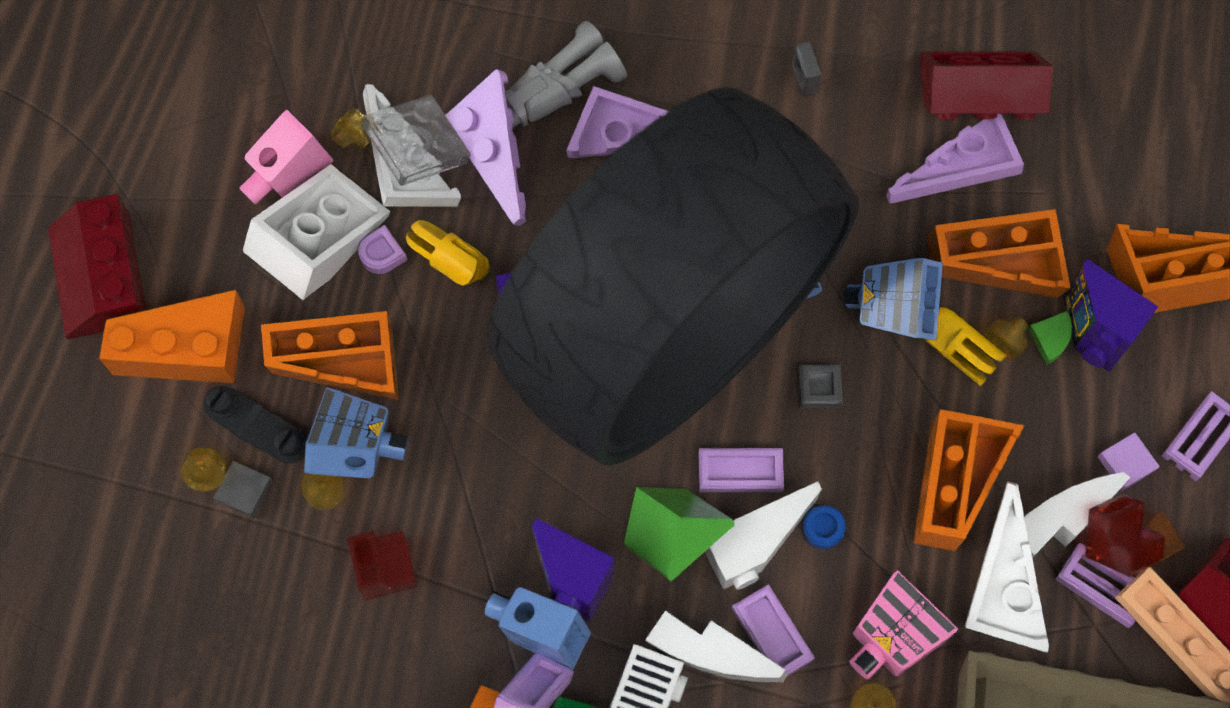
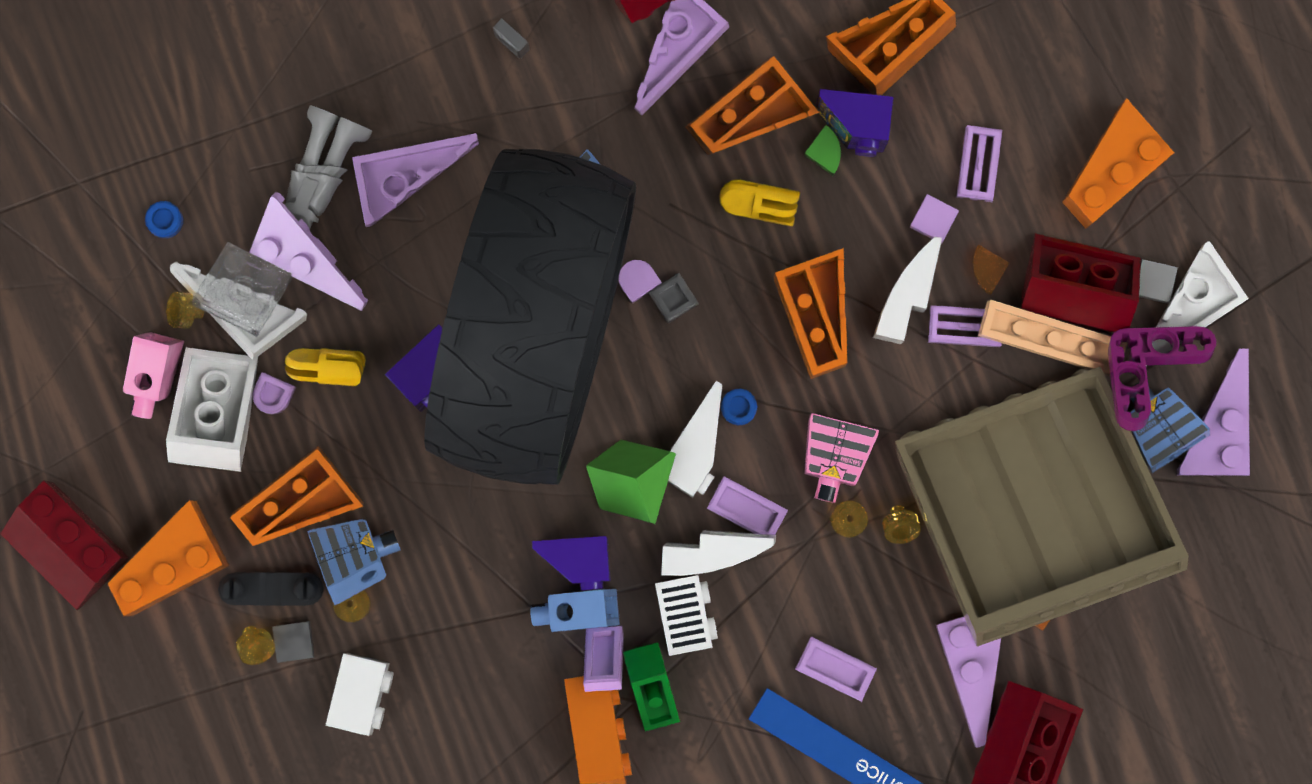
camera: 30 degrees left, 15 degrees up
clear red piece [347,531,417,601] -> none
lavender tile [698,448,784,492] -> none
medium blue torso [844,258,943,341] -> none
white wing [965,481,1049,652] -> none
clear yellow tile [985,317,1028,360] -> none
clear red piece [1085,494,1165,577] -> none
none -> blue tile [145,201,183,238]
none -> white brick [326,653,394,736]
none -> lavender tile [619,260,662,304]

